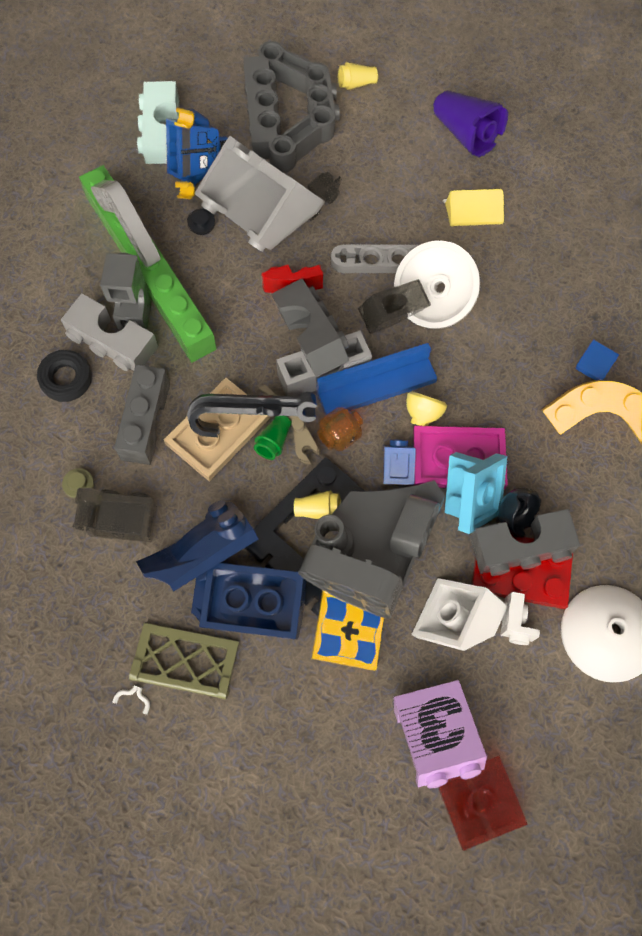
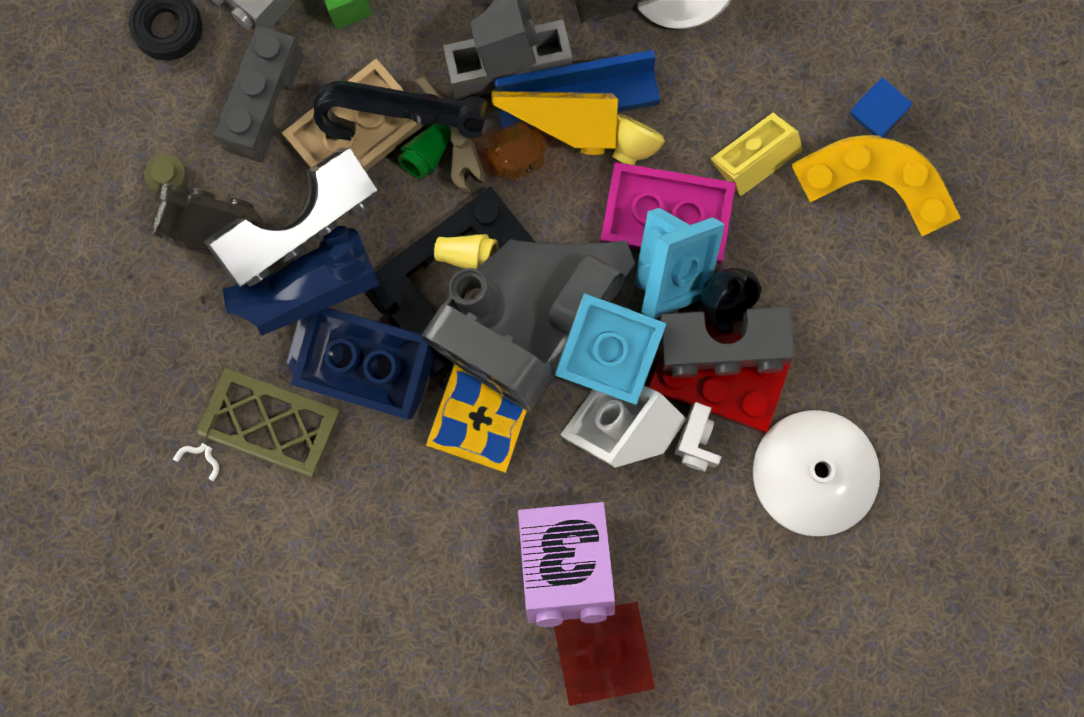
camera: 15 degrees right, 10 degrees up
bracket [383,439,416,485] -> none
none -> arch [204,148,378,287]
none -> yellow slope [491,91,618,155]
none -> medium azure bracket [554,293,667,405]
none -> light yellow slope [710,113,803,196]

